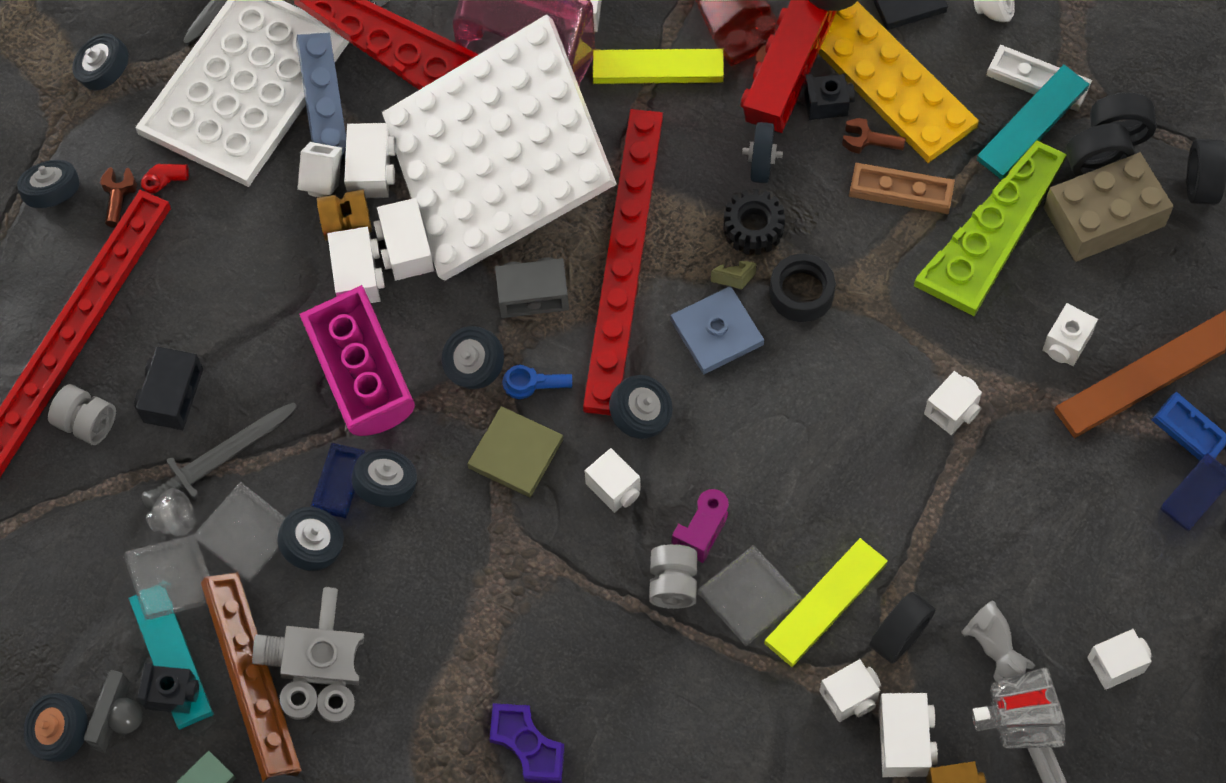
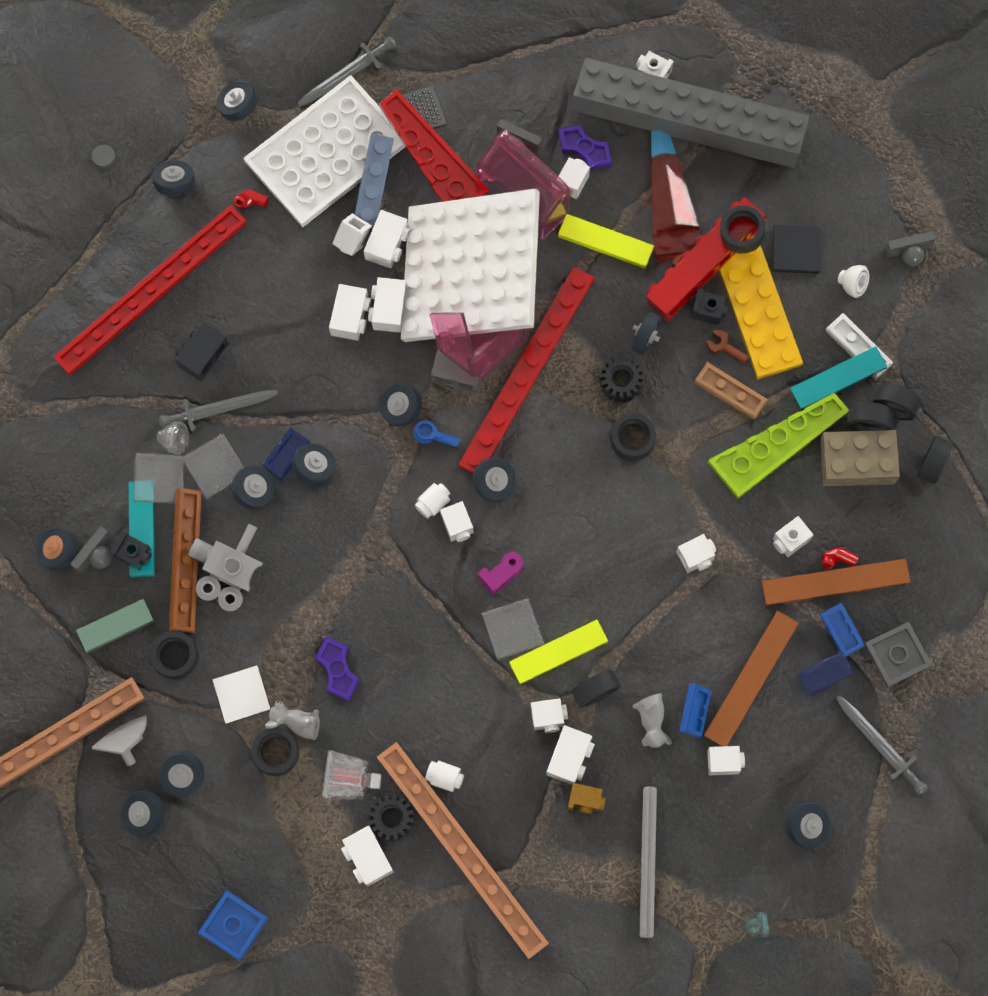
camera: 20 degrees right, 10 degrees up
light grey wheel [48,384,116,445] -> none
copper bar [100,167,137,227] -> none
dark pink brick [299,285,415,436] -> none
pearl gold wheel [317,189,372,241] -> none
olive tile [467,406,564,498] -> none
light grey wheel [649,544,697,609] -> none
sand blue plate [670,286,764,375] -> none
olive tile [711,261,756,289] -> none
clear torso [972,667,1065,749] -> none
none -> white brick [414,483,450,519]
none -> clear pink windscreen [429,312,526,377]
none -> blue plate [679,683,712,738]
none -> dark orange tile [703,611,799,747]
none -> red arm [821,547,858,569]

